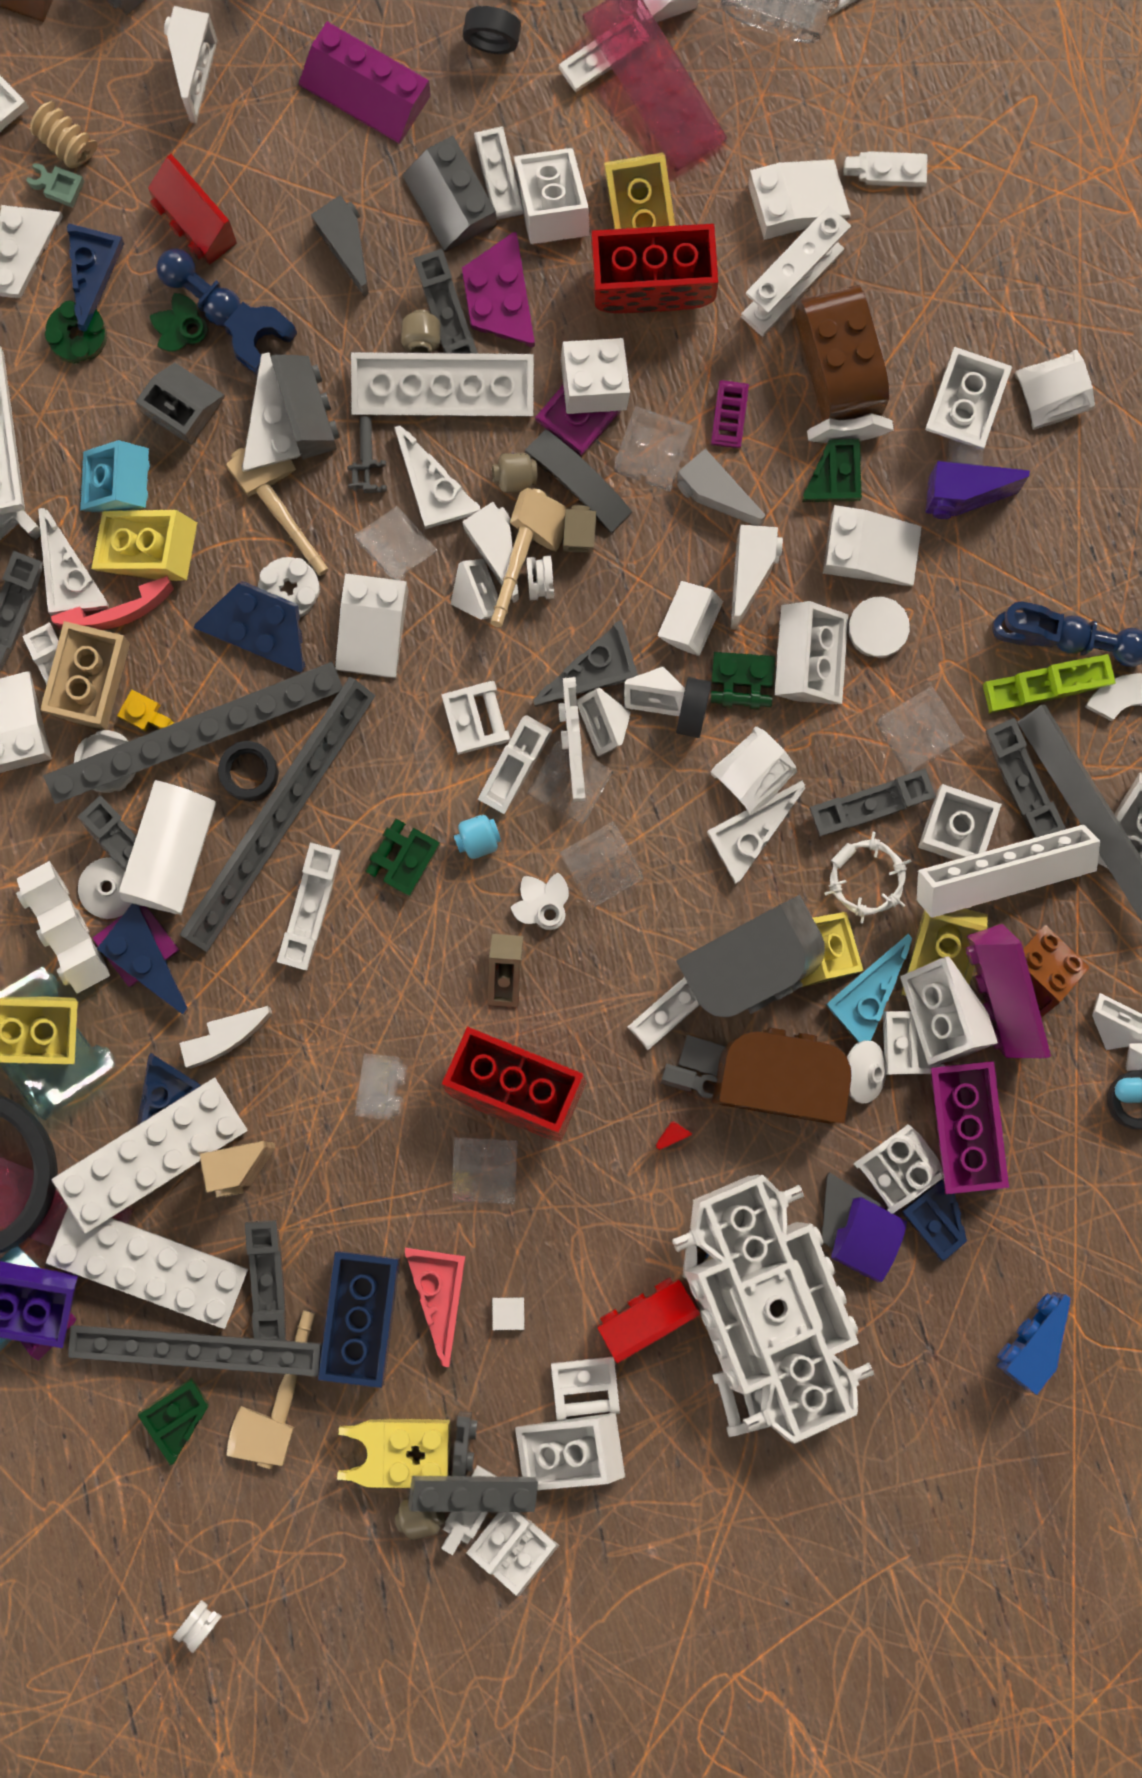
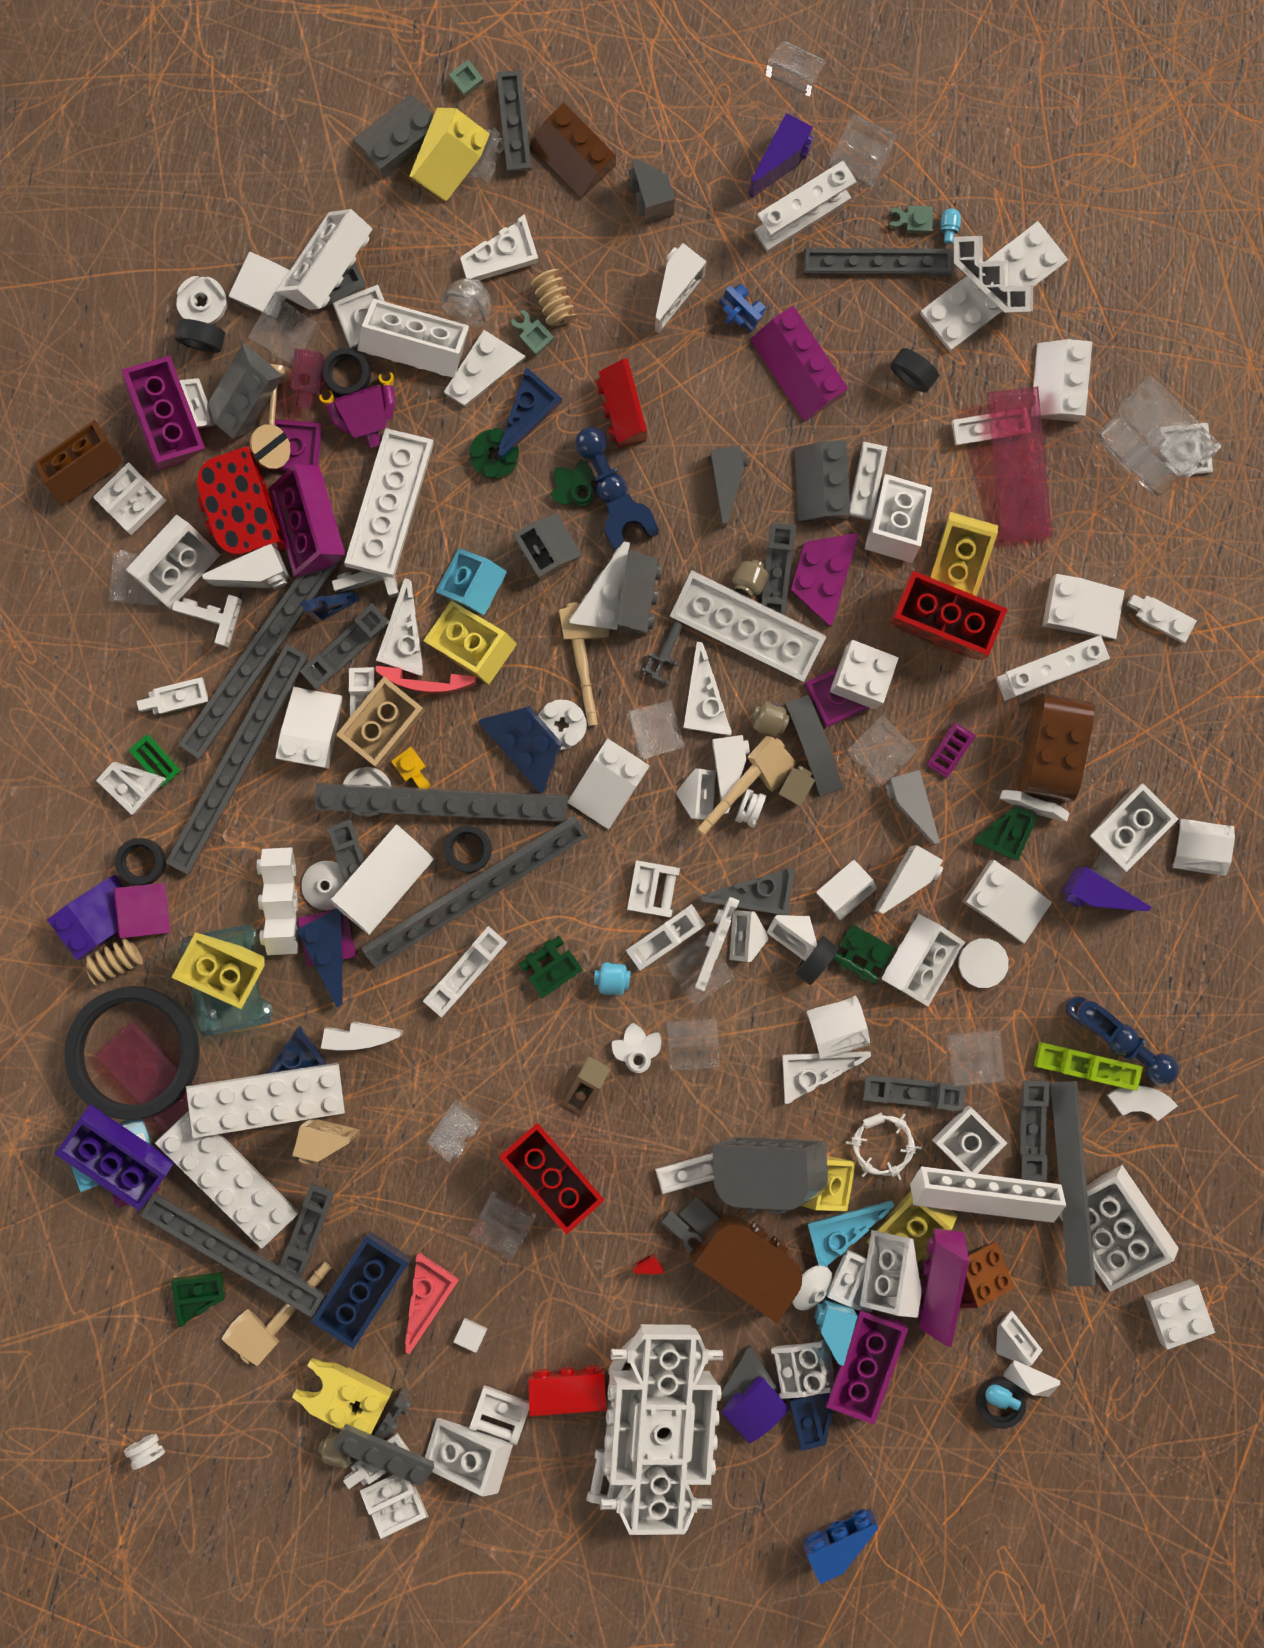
camera: 25 degrees right, 5 degrees up
none -> blue hips [719,284,766,333]
none -> medium azure slope [814,1298,857,1366]

